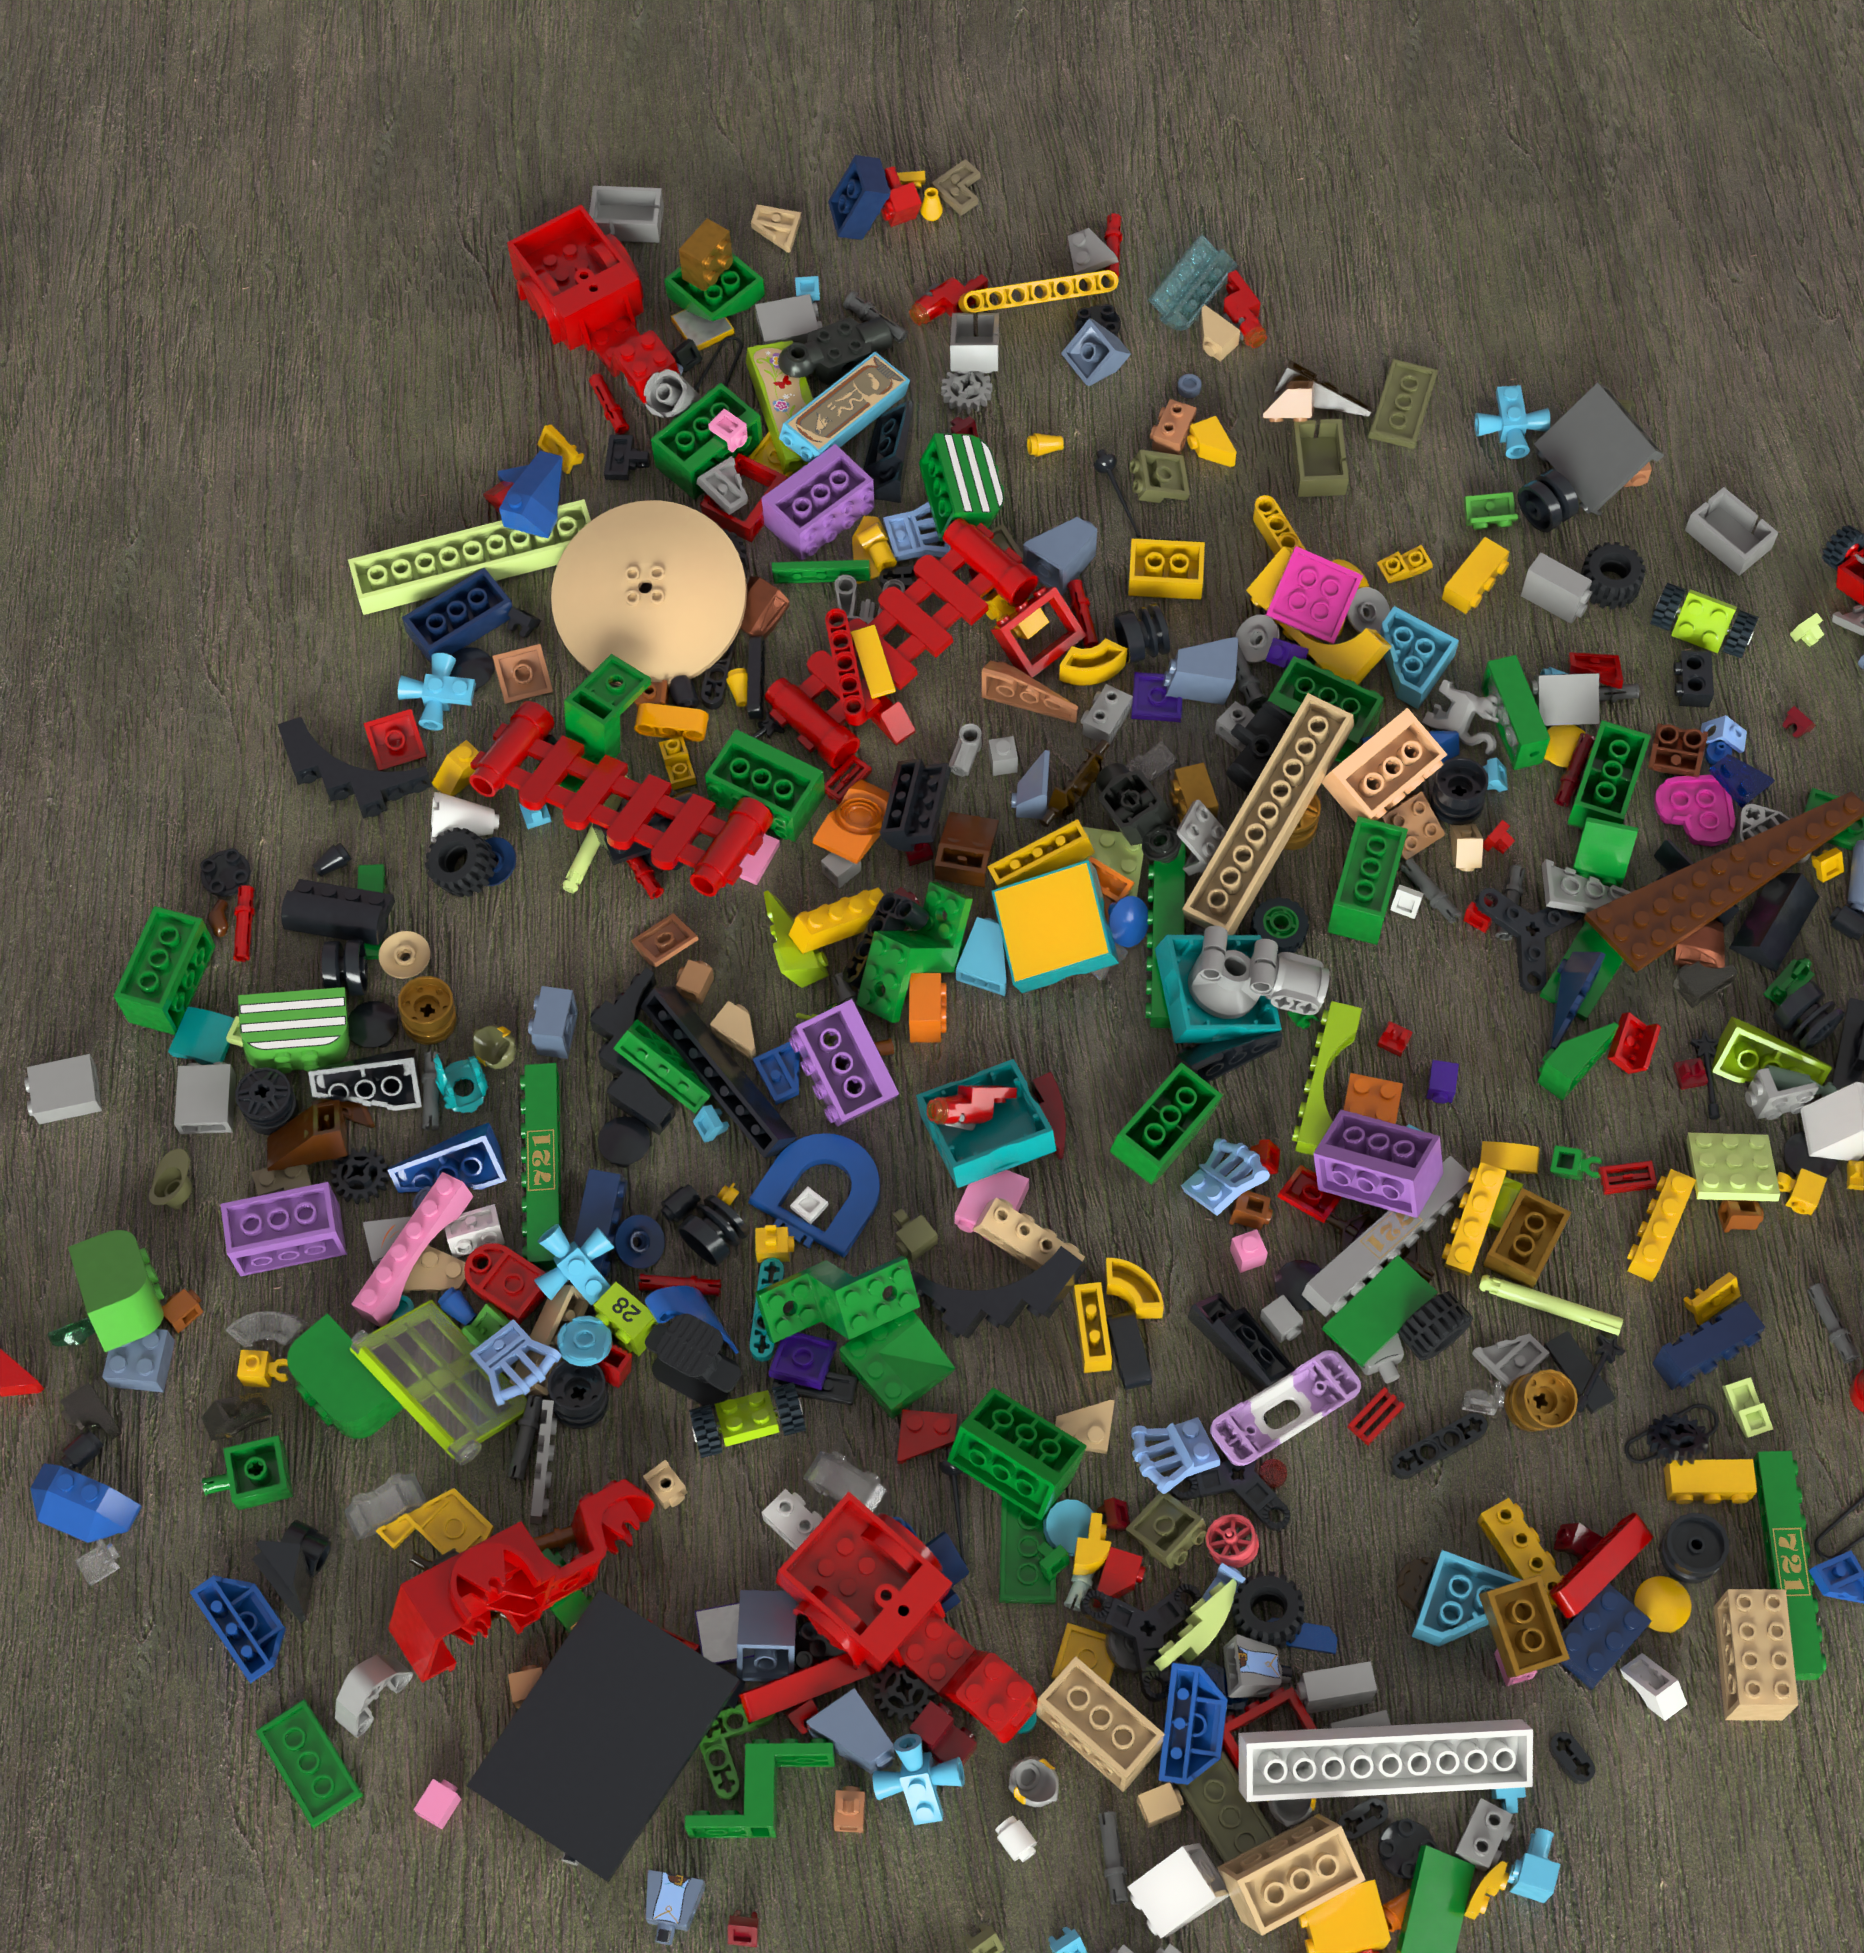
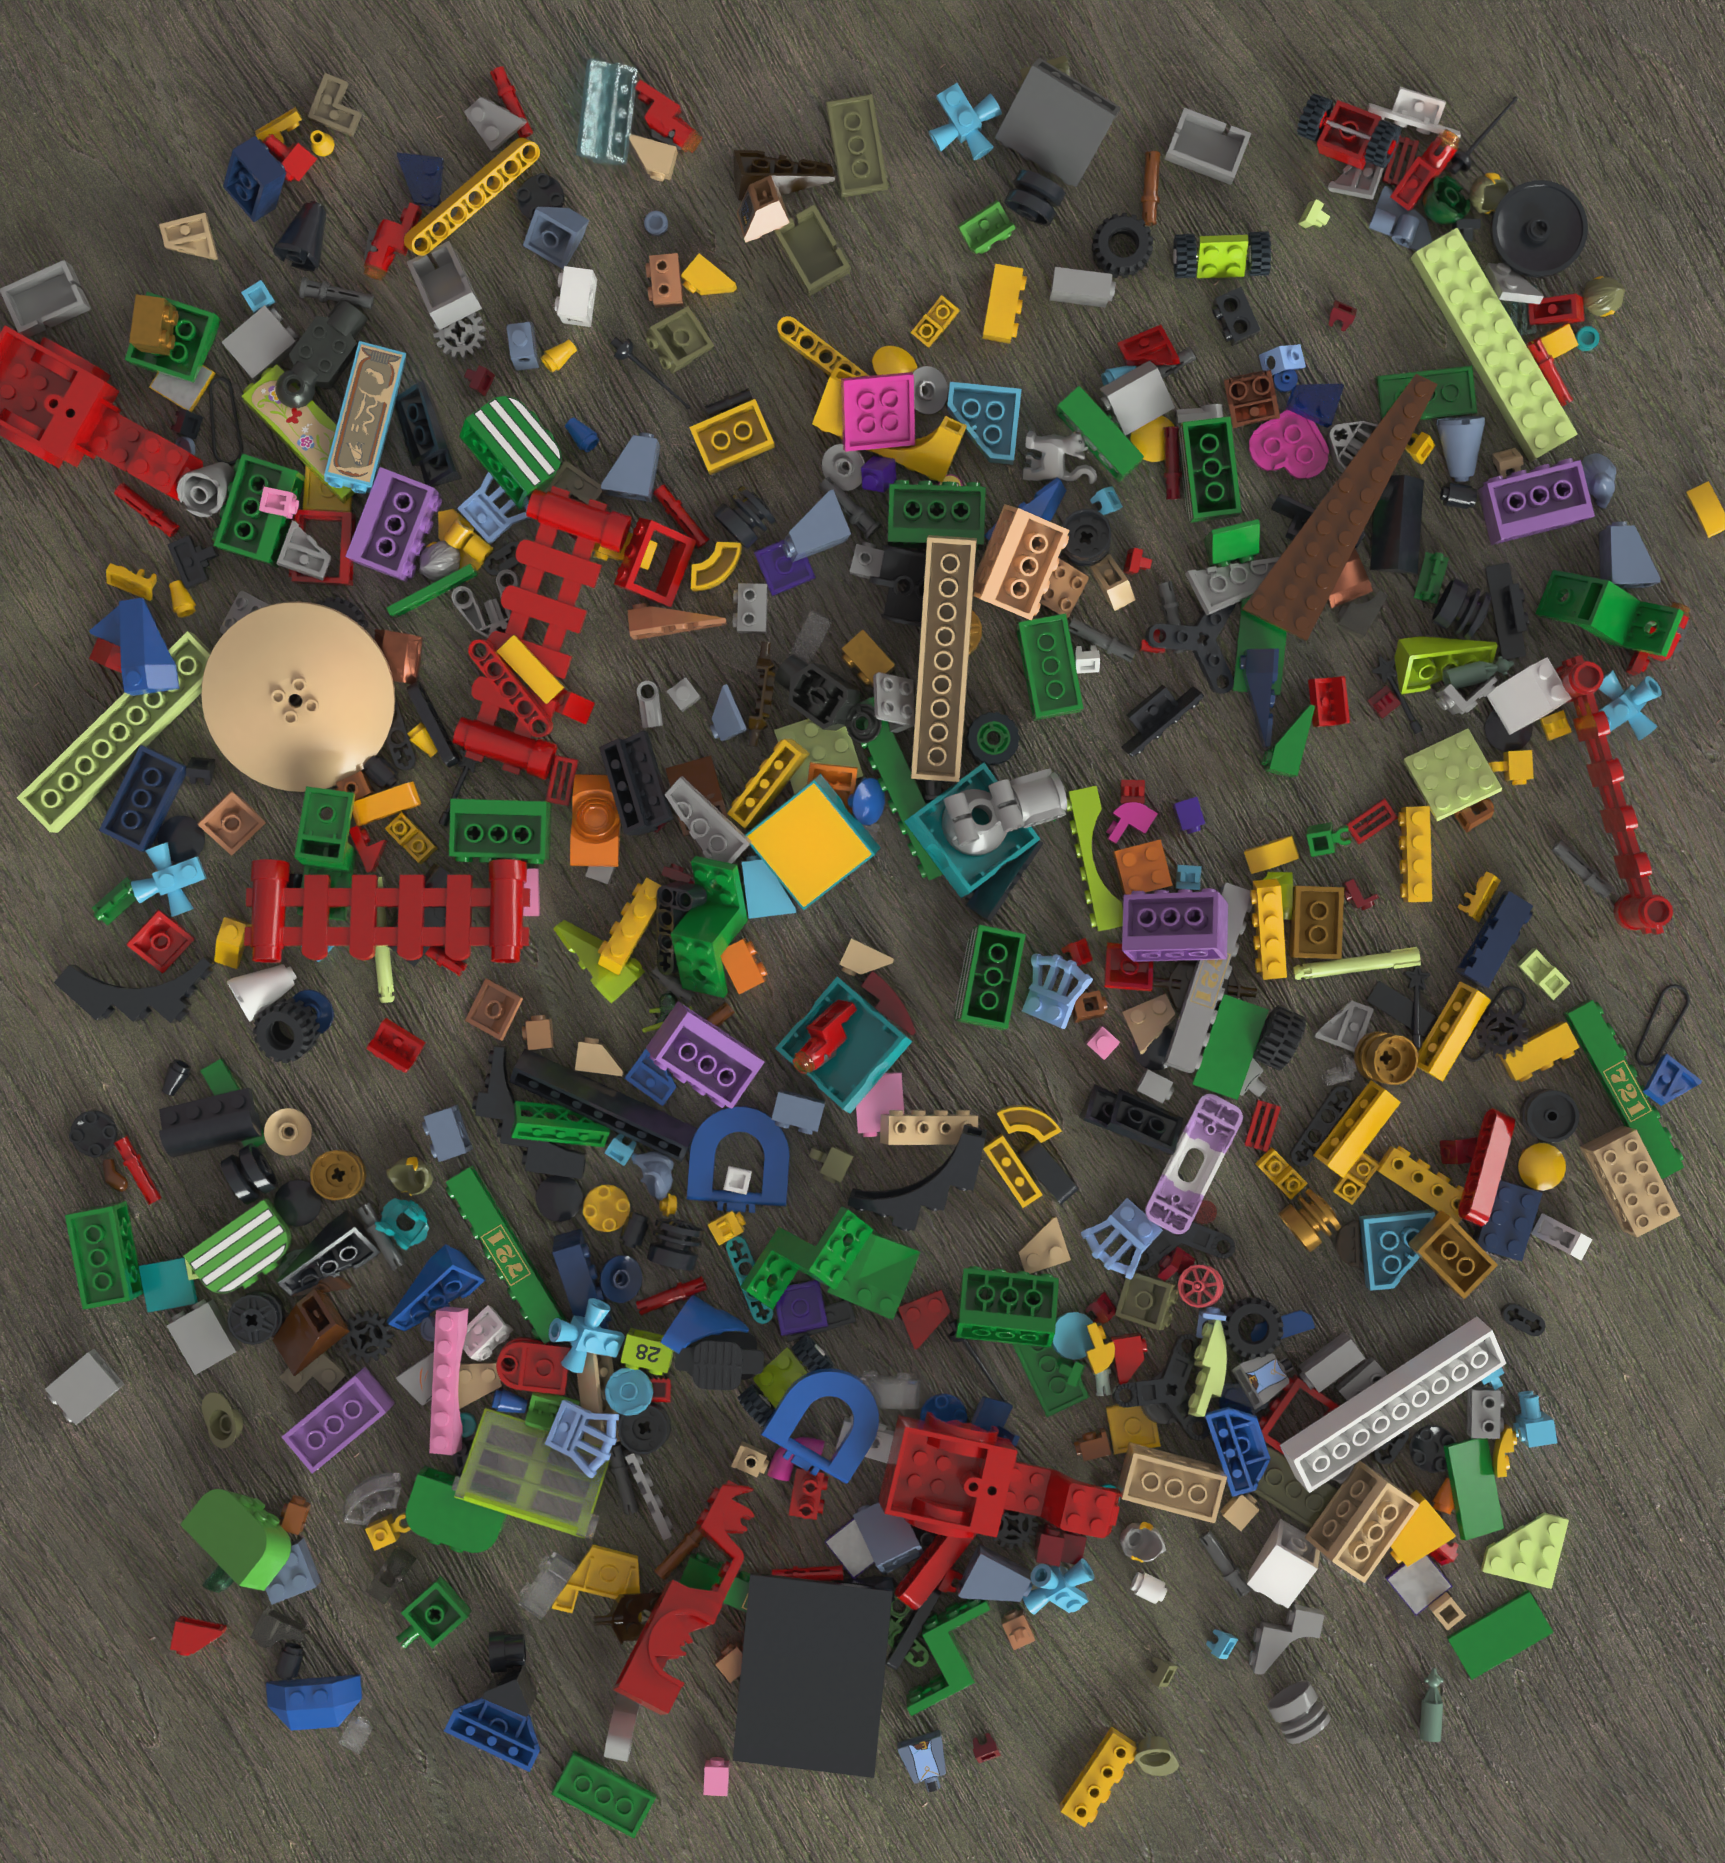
camera: 30 degrees left, 25 degrees up
none -> green hinge [92,877,137,926]
none -> yellow cone [169,580,196,618]
none -> black cone [273,201,327,272]
none -> red slope [349,825,388,873]
none -> red bracket [366,1018,426,1073]
none -> clear blue wing [397,152,444,207]
none -> light grey hair [419,541,461,581]
none -> sand blue torso [507,322,539,371]
none -> white brick [555,266,597,327]
none -> blue cone [565,417,599,452]
none -> yellow dish [583,1185,630,1232]
none -> sand blue hair [632,1151,674,1201]
none -> light grey wing [665,776,752,864]
none -> blue piece [761,1368,879,1484]
none -> dark pink cylinder [767,1437,825,1481]
none -> sand blue brick [771,1089,826,1135]
none -> red brick [788,1466,829,1520]
none -> tan slope [839,938,894,976]
none -> black beam [886,1588,942,1670]
none -> dark orange brick [1074,1427,1112,1461]
none -> dark pink brick [1106,802,1158,844]
none -> black bracket [1121,685,1204,757]
none -> tan wing [1122,994,1176,1054]
none -> dark orange pin [1141,151,1161,226]
none -> dark red bracket [1157,1246,1195,1282]
none -> yellow slope [1255,1147,1308,1200]
none -> pearl gold wheel [1278,1188,1341,1252]
none -> yellow brick [1313,1080,1401,1178]
none -> yellow slope [1333,1152,1380,1205]
none -> dark red bracket [1341,879,1379,911]
none -> yellow brick [1417,981,1491,1082]

